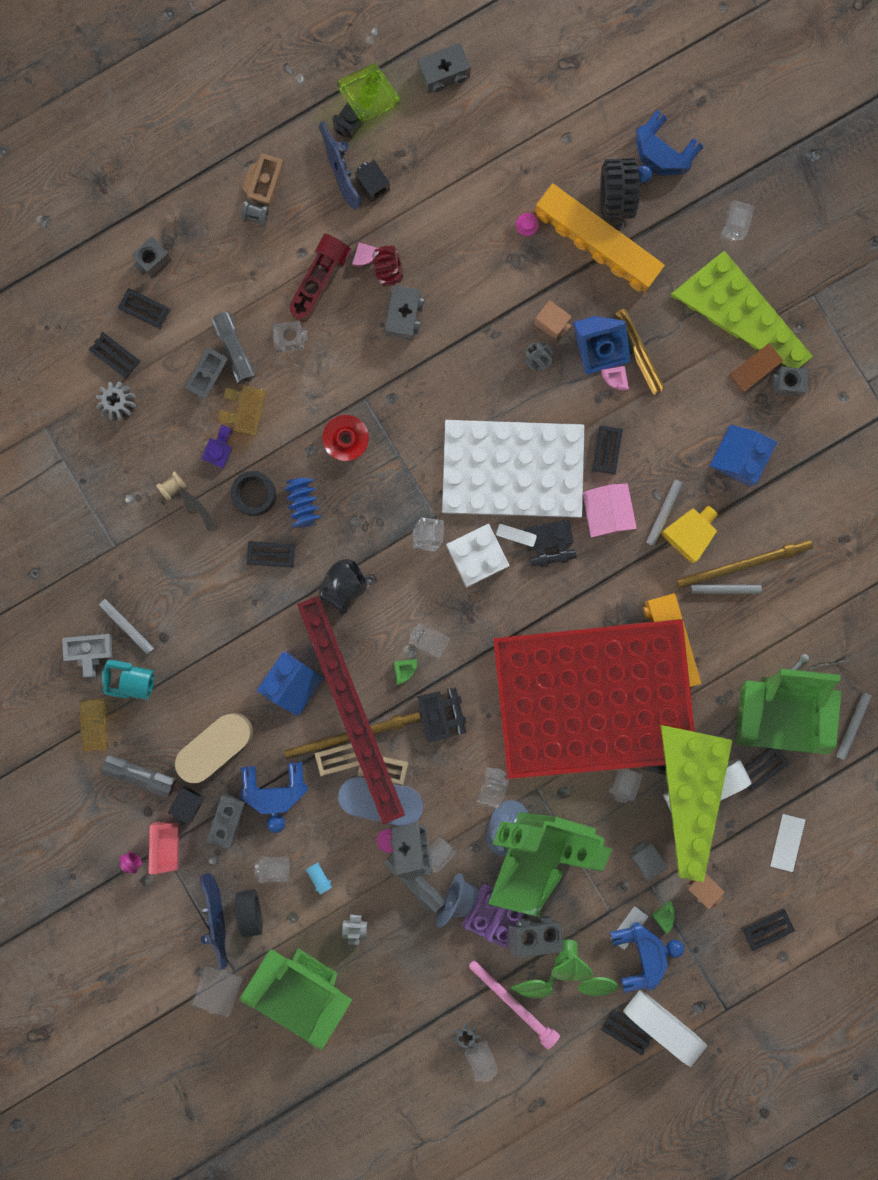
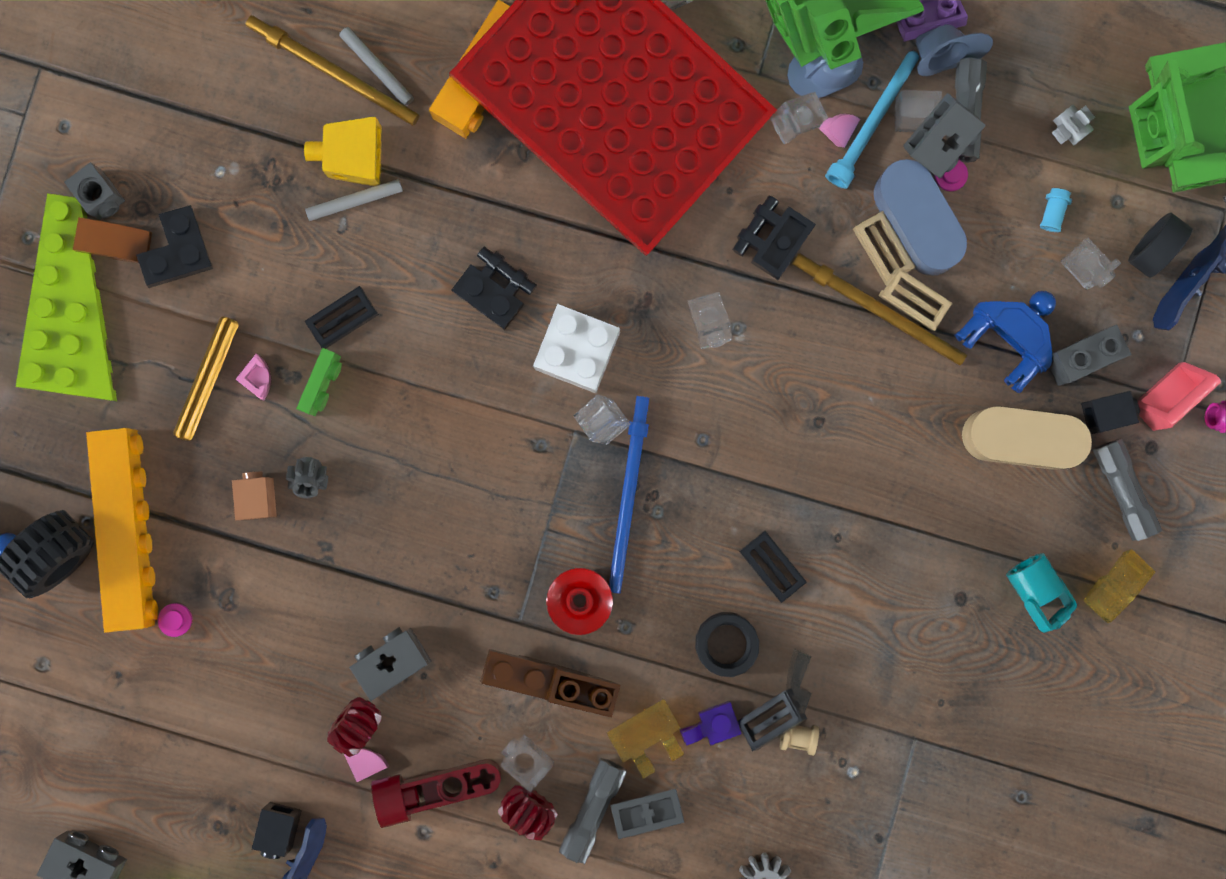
camera: 125 degrees left, 0 degrees up
light grey hinge [62,634,113,678] -> none
light grey bar [99,599,155,655] -> none
blue slope [257,651,325,716] -> none
blue piece [285,478,321,528] -> none
dark red plate [297,596,405,825] -> none
black piece [319,559,368,615] -> none
bright green tile [394,659,417,685] -> none
white plate [442,420,584,518] -> none
white sticker [496,524,537,547] -> none
blue slope [573,316,631,375] -> none
bright pink slope [582,483,637,538] -> none
blue slope [709,425,777,487] -> none
none -> black plate [136,205,213,288]
none -> bright green plate [296,348,342,416]
none -> reddish brown slope [480,649,621,718]
none -> dark red gear [498,785,558,841]
none -> blue bar [609,396,650,594]
none -> black tile [737,689,807,752]
none -> bright pink tile [819,114,860,148]
none -> medium azure piece [825,51,919,189]

